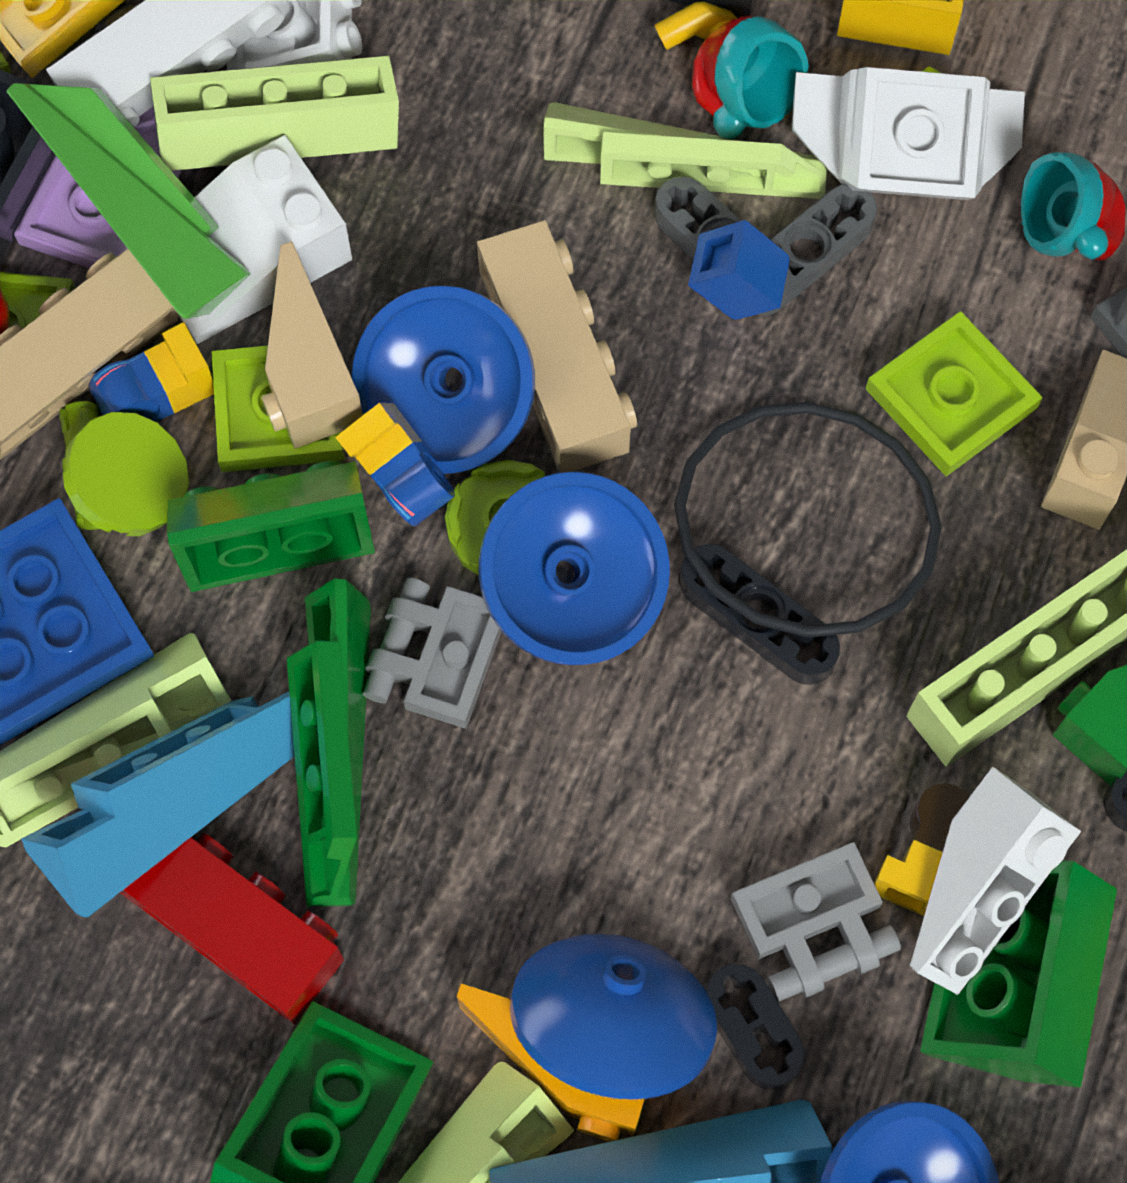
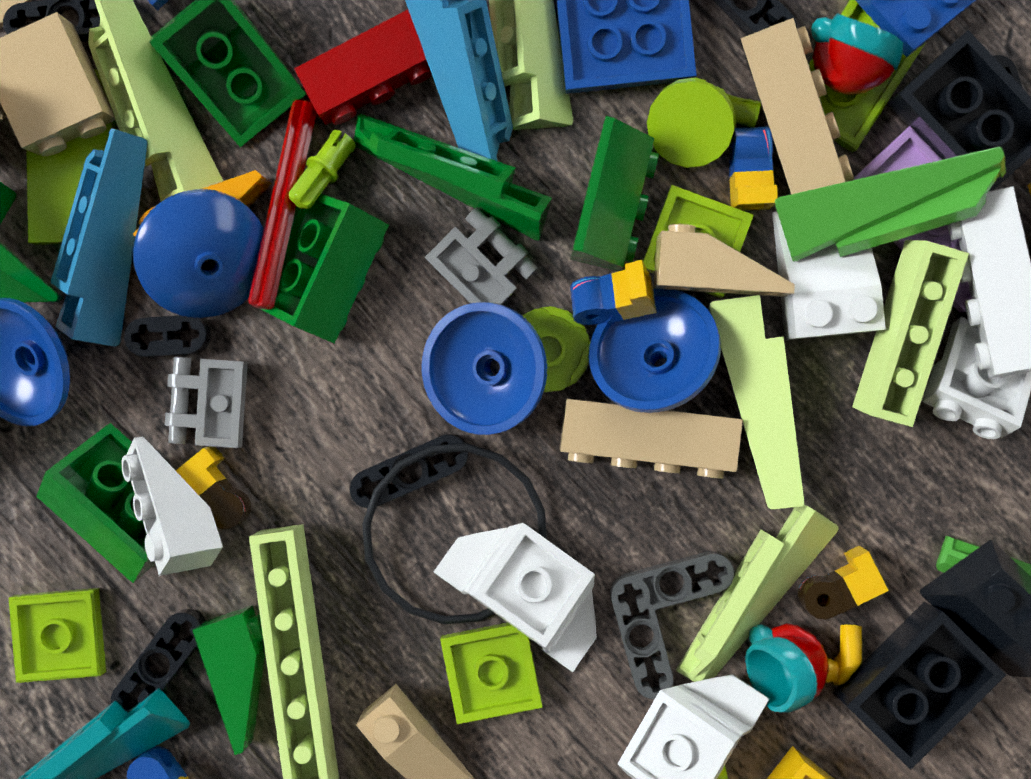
camera: 120 degrees right, 20 degrees up
blue panel [688,220,790,320] -> none
none -> red axle [248,100,317,310]
none -> green slope [261,194,389,344]
none -> lime axle [289,130,356,209]
none -> white piece [434,523,597,672]
none -> yellowish green wedge [709,295,805,509]
none -> leg [798,546,889,620]

